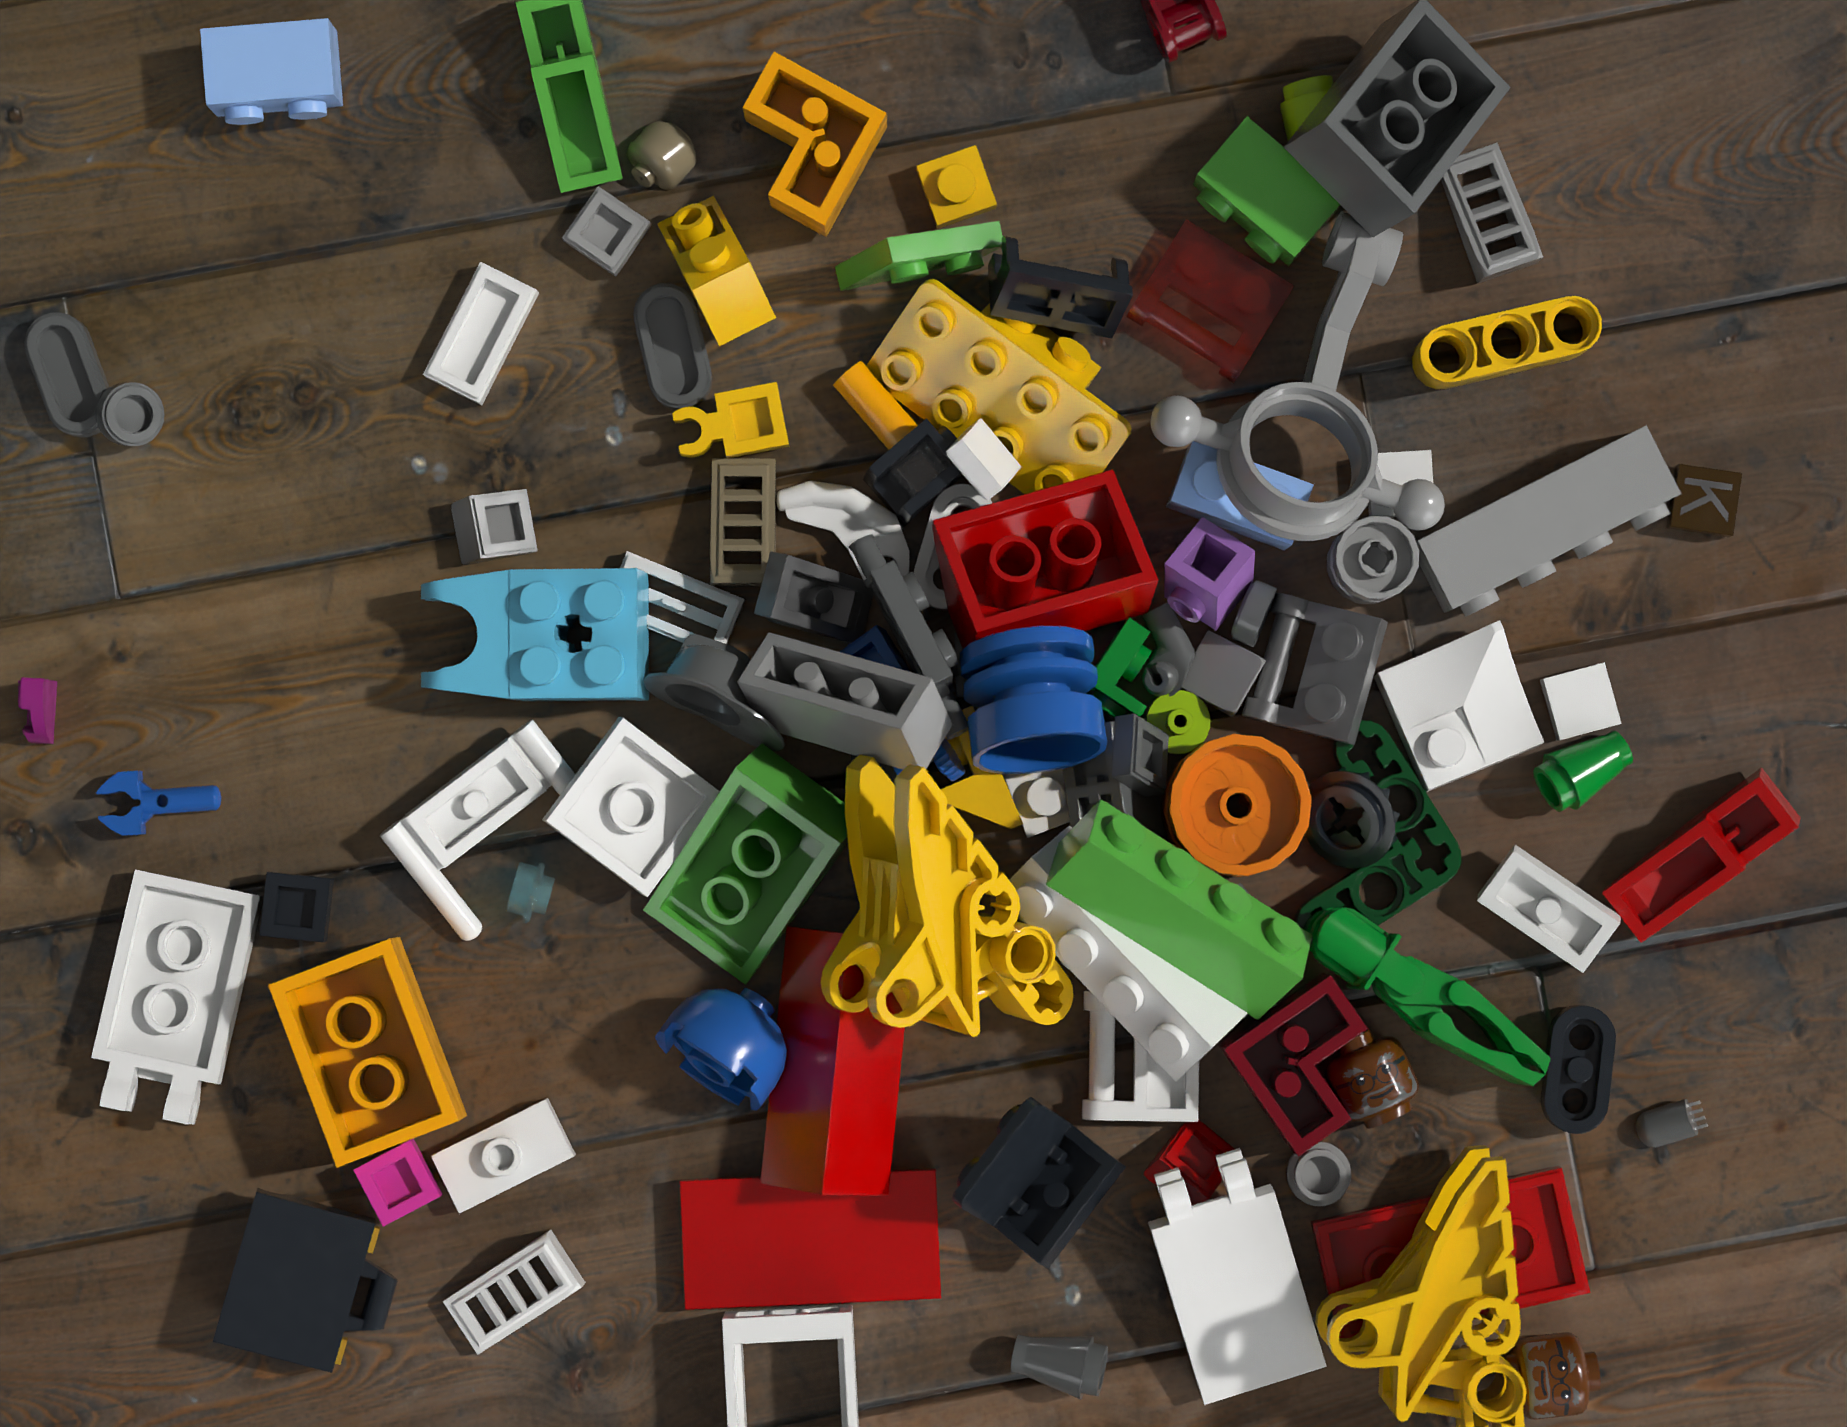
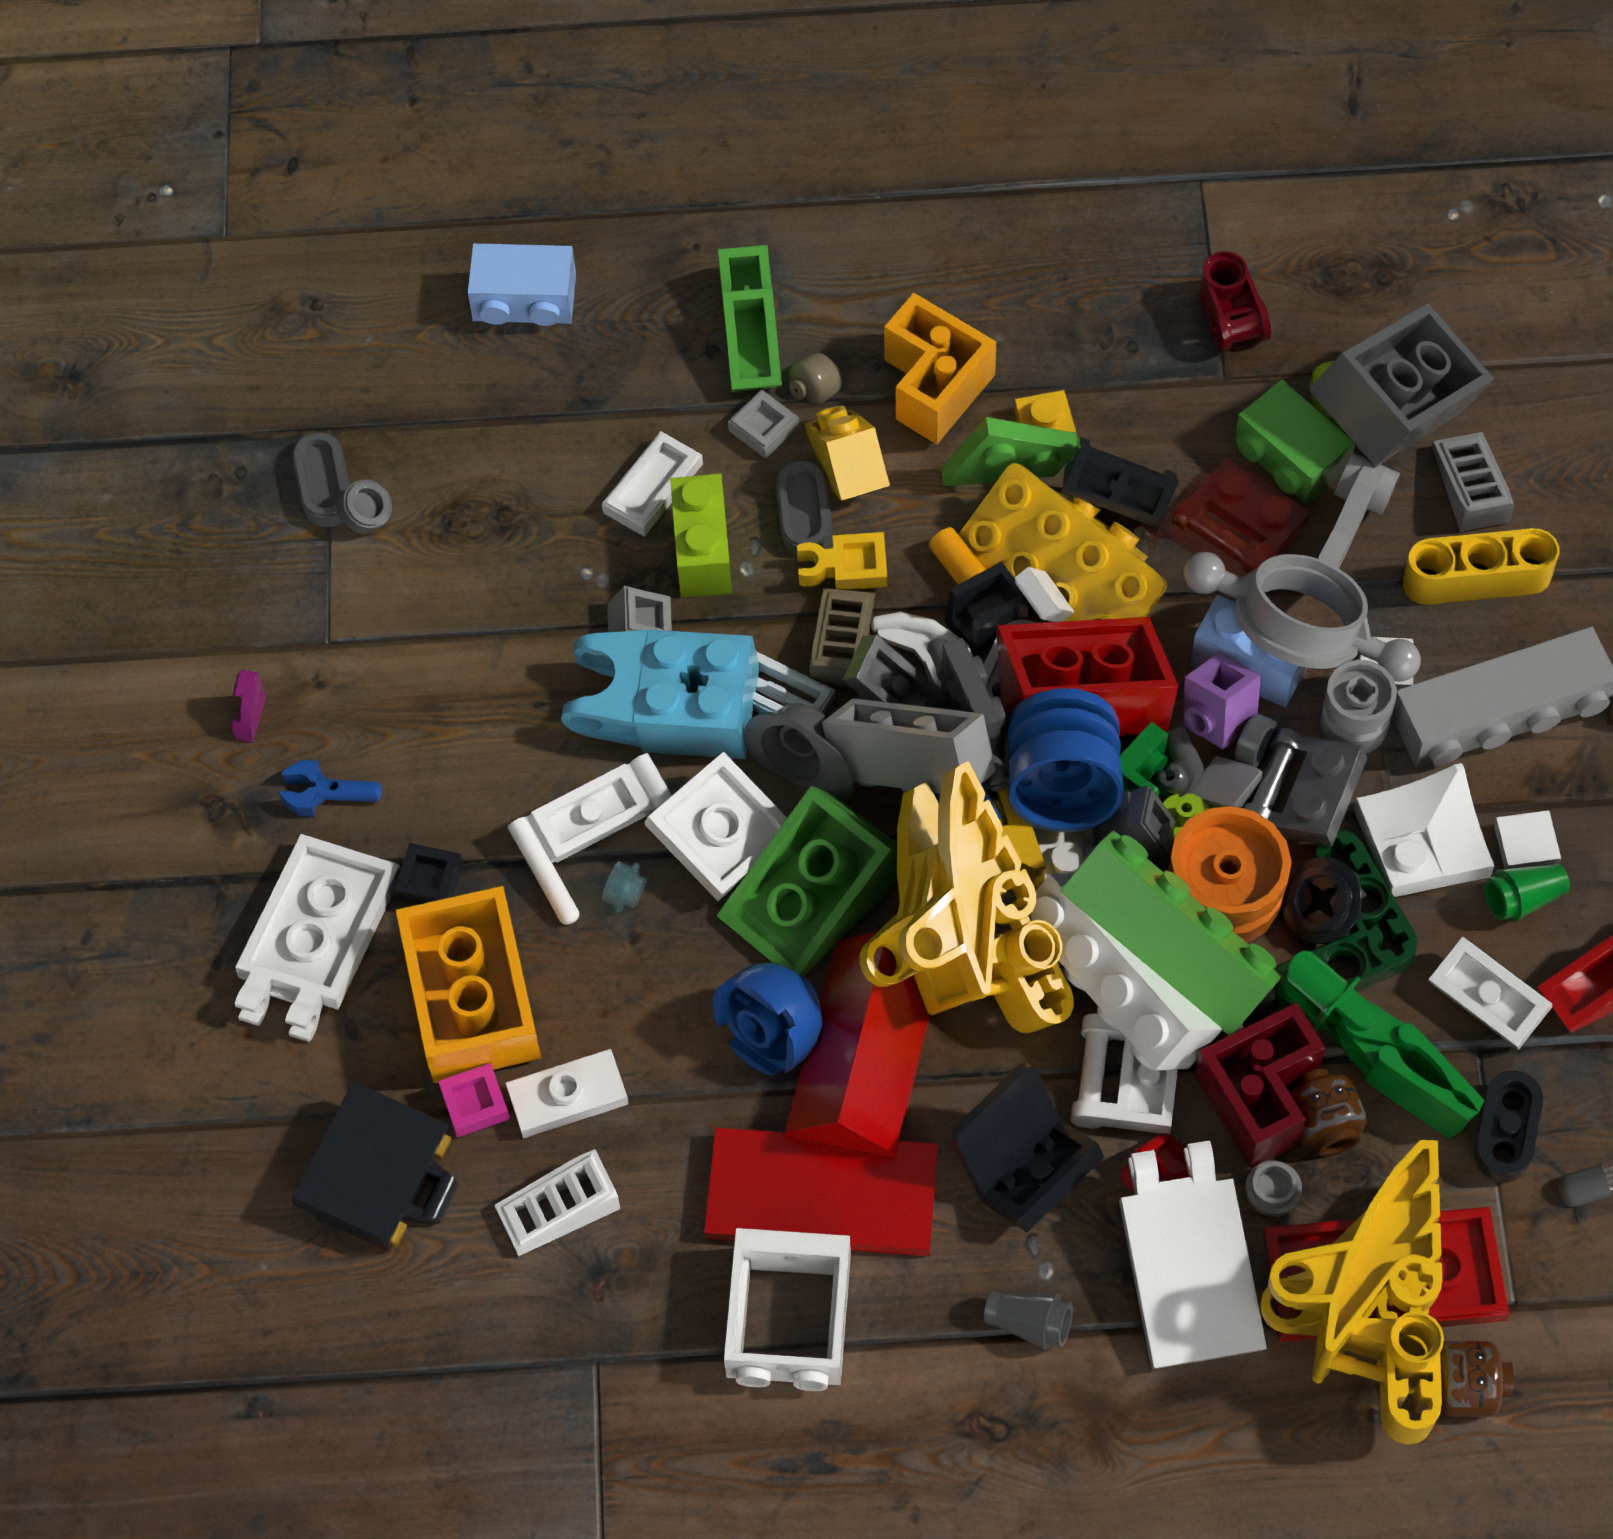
camera: 15 degrees right, 25 degrees down
none -> lime brick [670,473,732,598]

